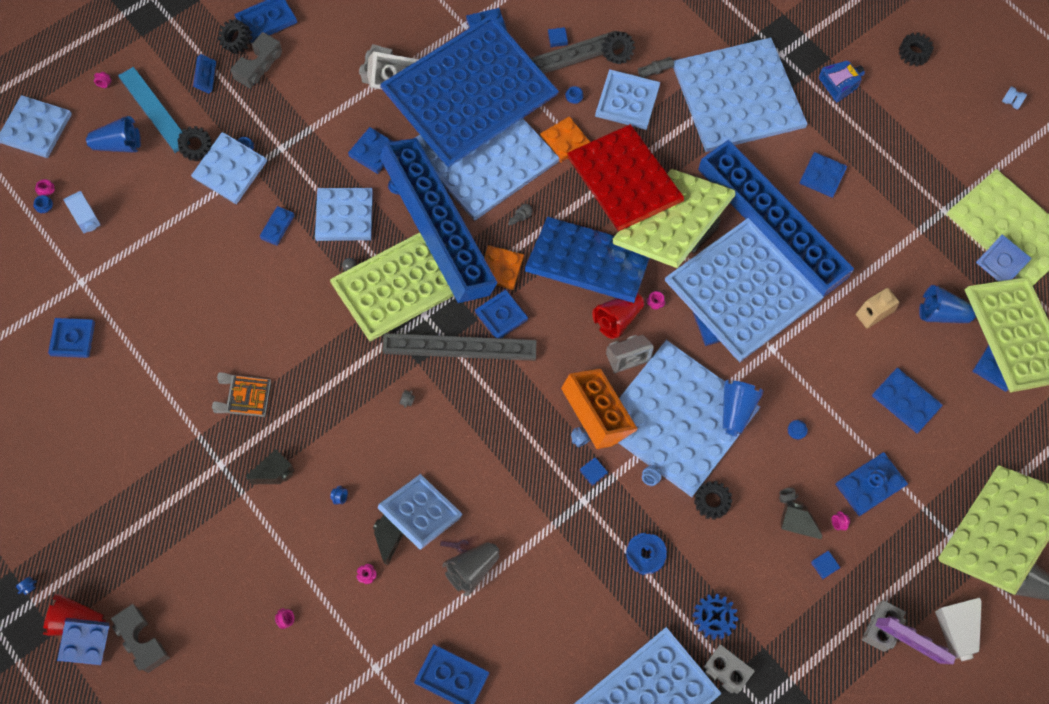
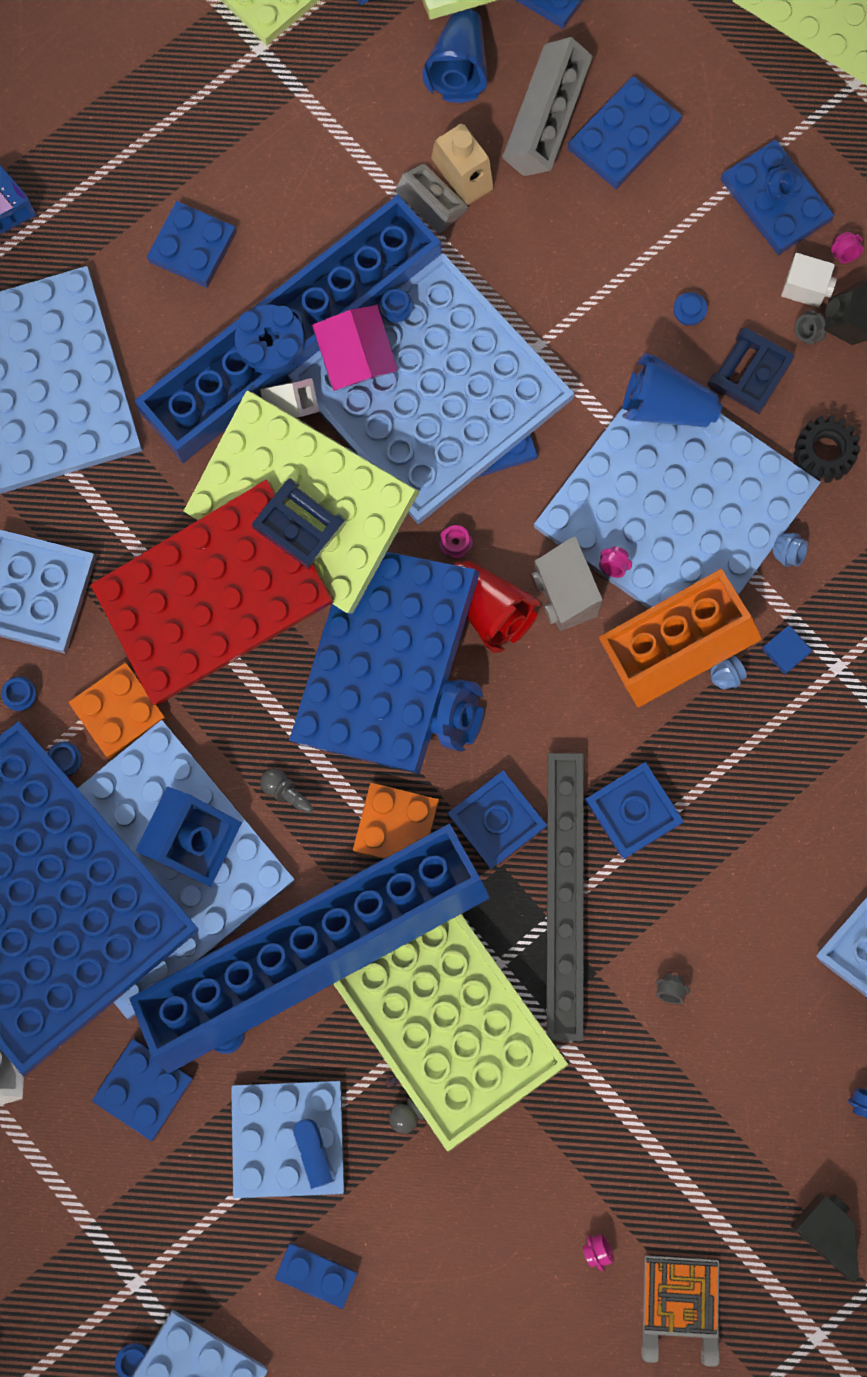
camera: 85 degrees left, 10 degrees up
none -> blue plate [47,741,82,776]
none -> blue slope [135,786,242,887]
none -> blue plate [235,305,305,374]
none -> dark blue plate [252,478,347,570]
none -> white brick [260,378,320,418]
none -> blue bar [293,1119,335,1189]
none -> dark pink slope [312,305,398,391]
none -> blue plate [379,289,413,323]
none -> light grey slope [396,164,469,233]
none -> blue plate [431,679,484,751]
none -> light grey brick [502,37,593,176]
none -> dark pink plate [583,1234,614,1271]
none -> blue plate [585,762,684,860]
none -> dark pink plate [599,546,632,578]
none -> dark blue plate [707,328,795,414]
none -> white brick [781,253,837,308]

